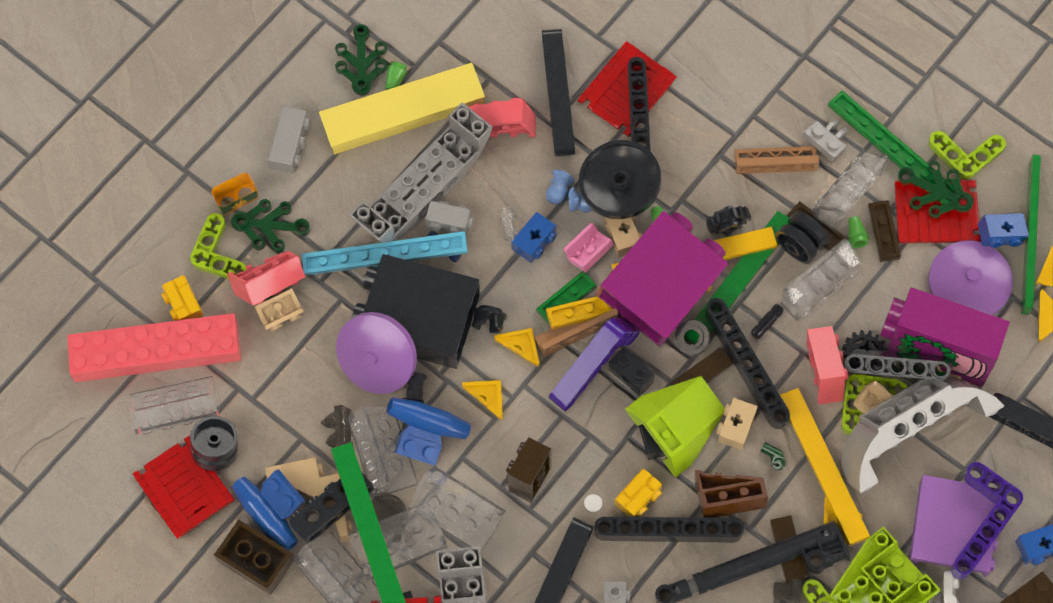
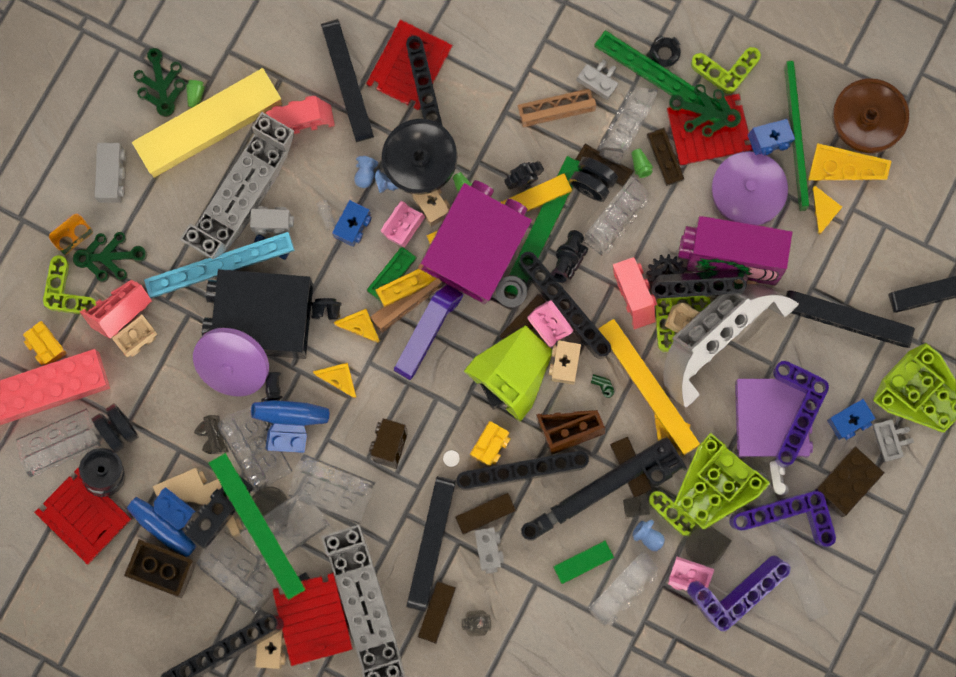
camera: 10 degrees left, 10 degrees up
black brick [608,347,655,397] -> none
none -> black wheel [92,403,139,453]
none -> dark brown tile [455,493,516,535]
none -> bright pink bracket [528,300,574,347]
none -> black piece [550,230,584,283]
none -> black piece [650,35,681,67]

